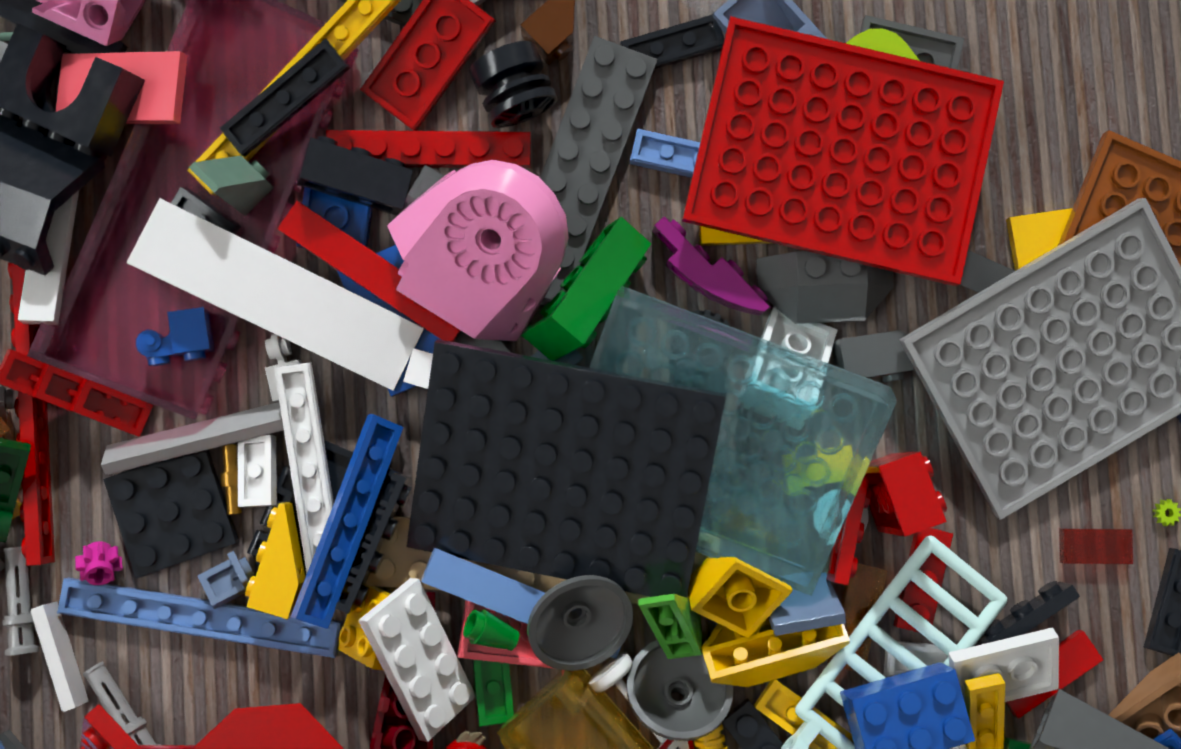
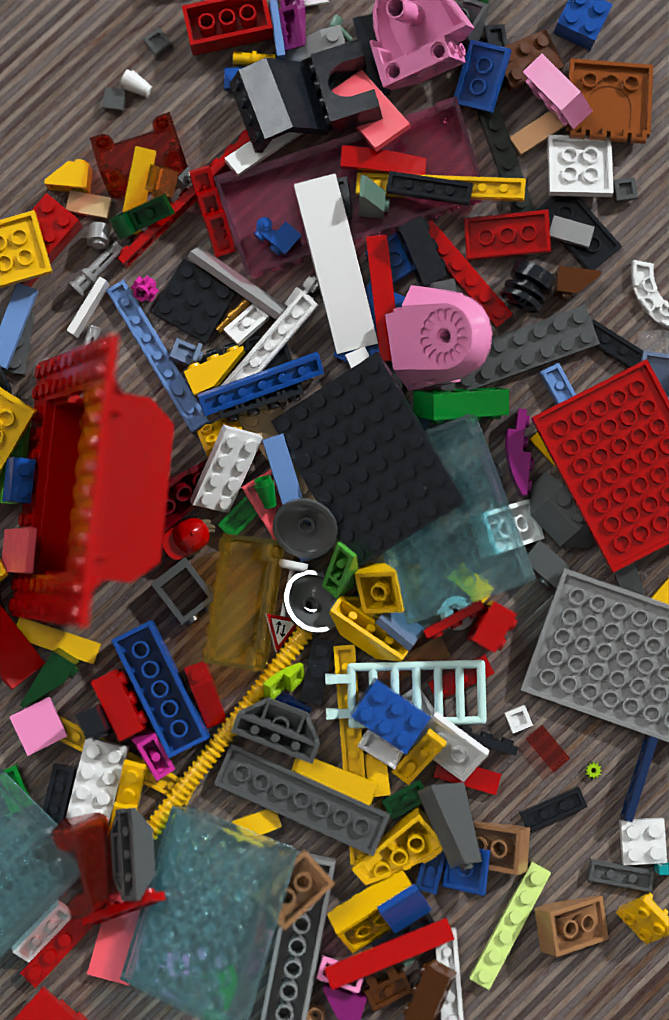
camera: 60 degrees right, 0 degrees up
none -> red slope [340,145,427,175]
none -> white plate [504,705,533,733]

